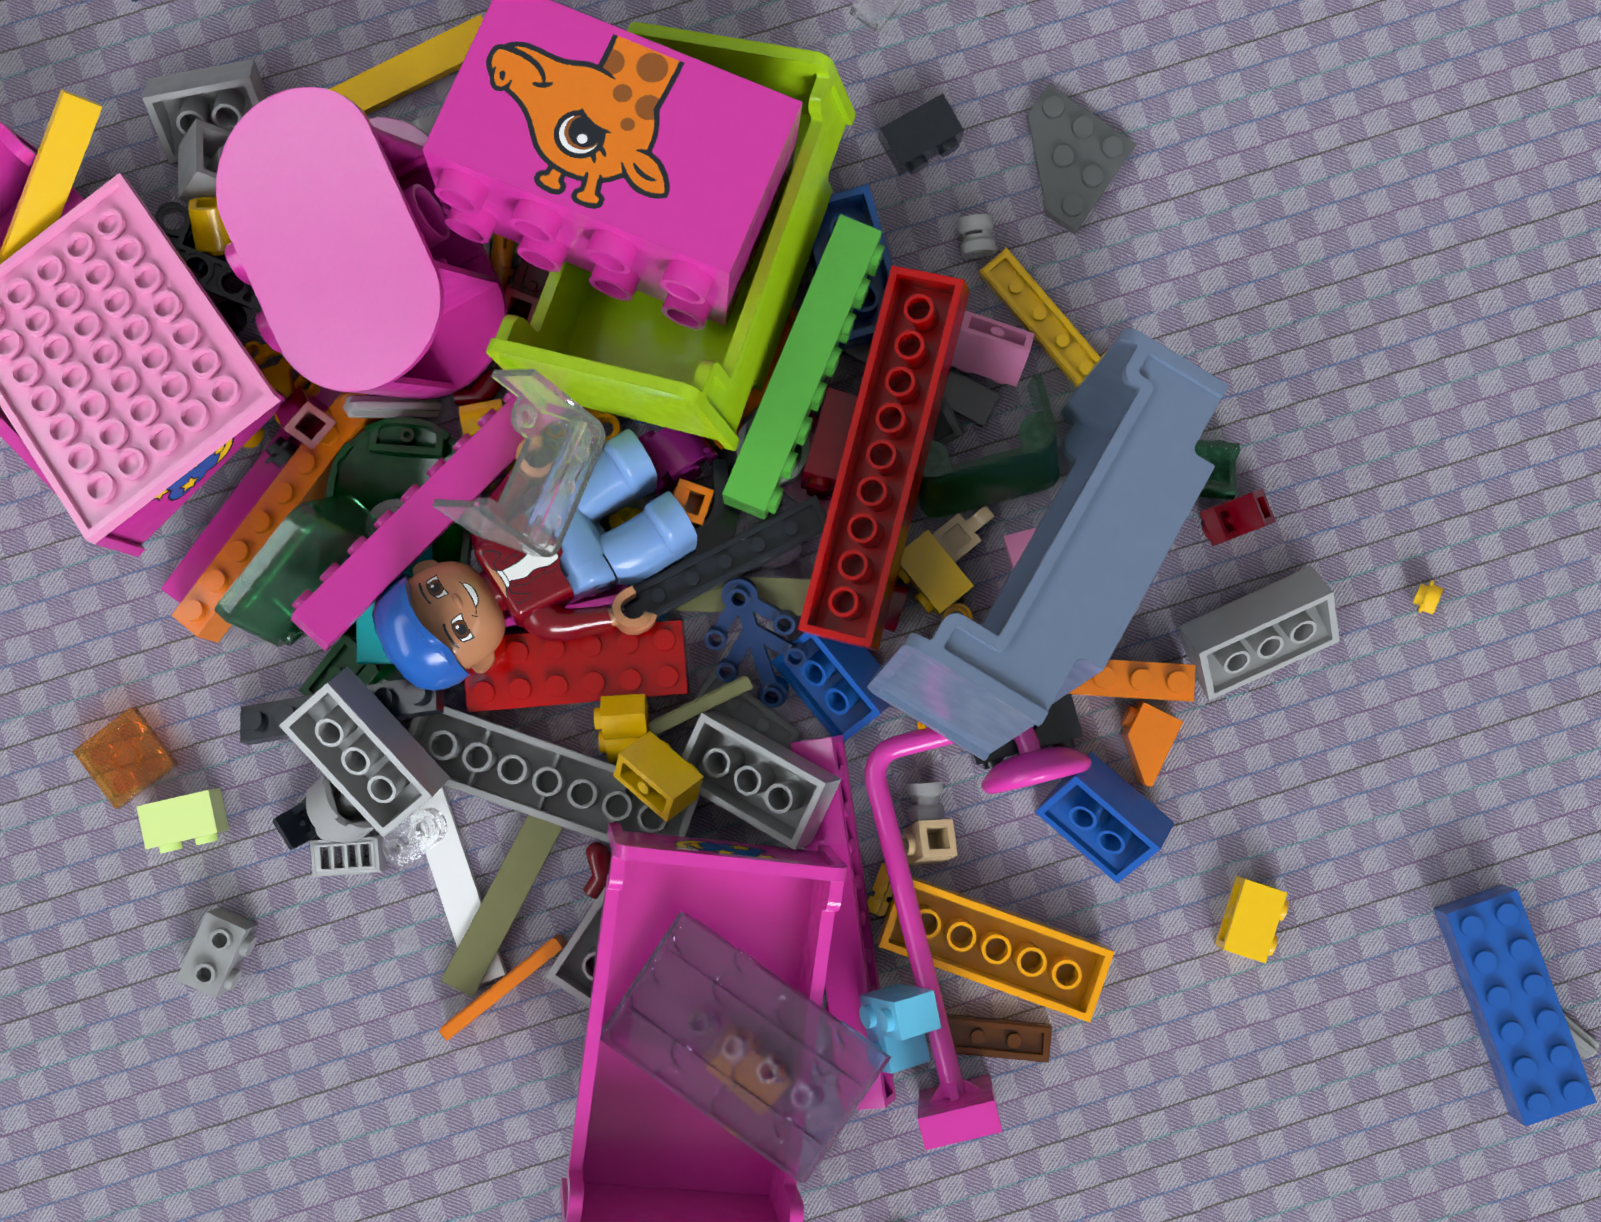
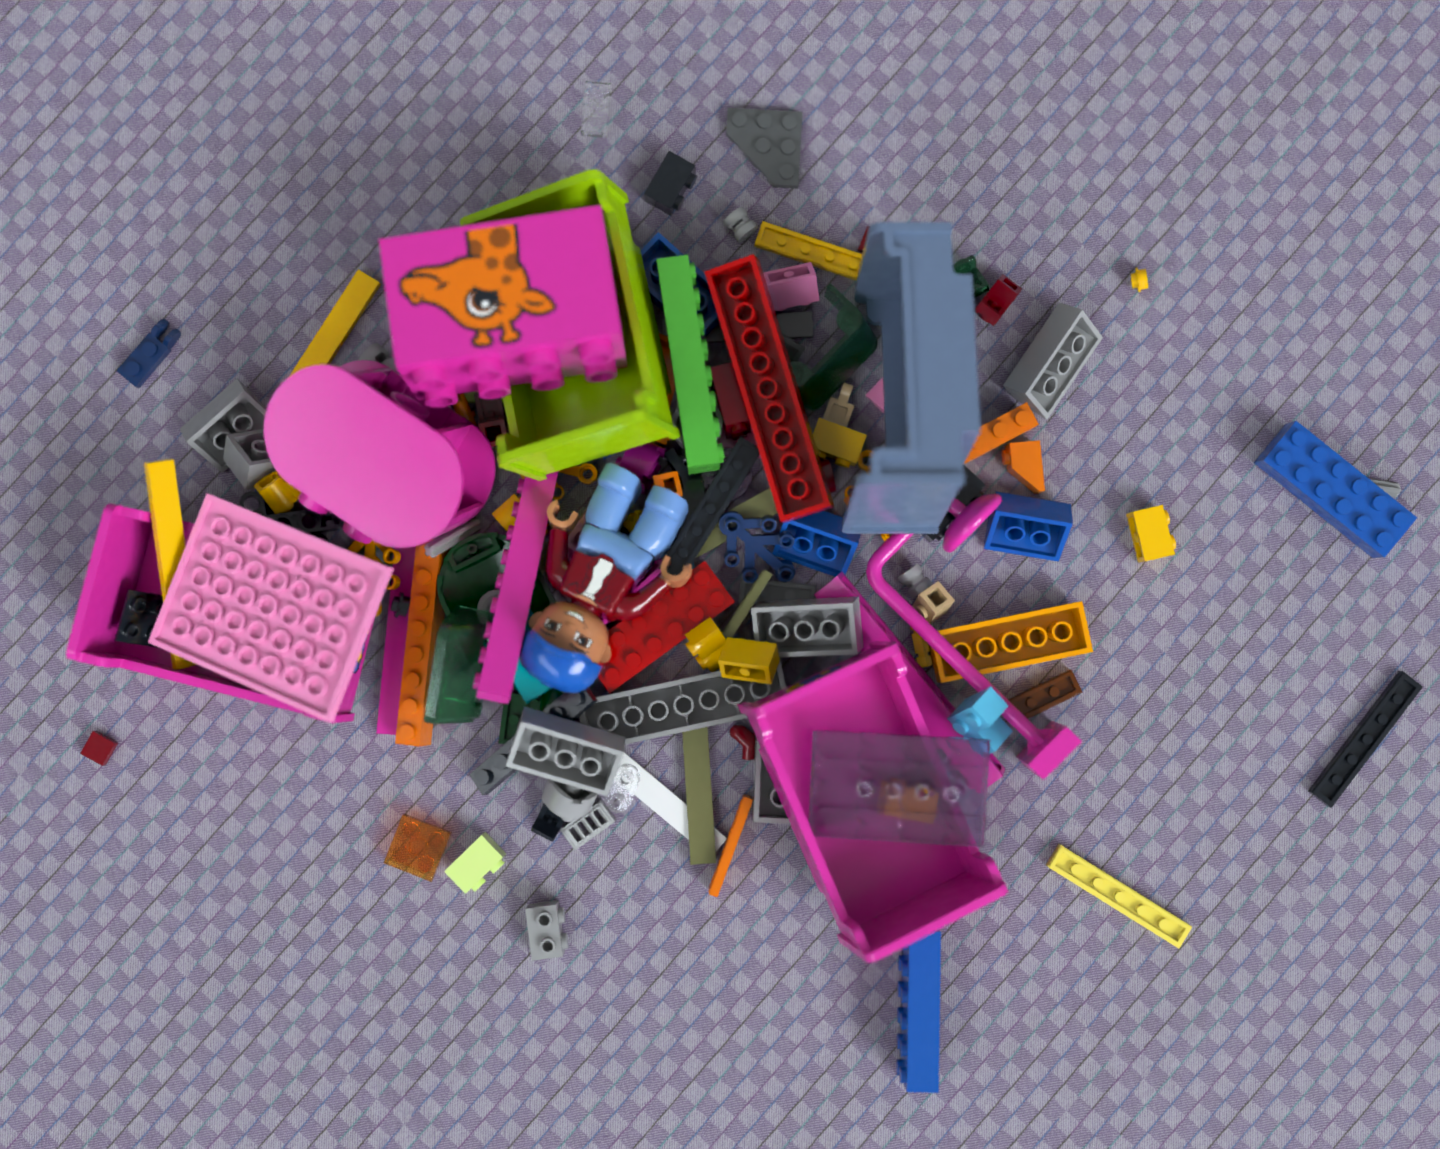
camera: 35 degrees left, 0 degrees up
dark red brick [275,385,337,450] -> none
clear windscreen [432,369,606,557] -> none
dark red arm [454,368,504,406] -> none

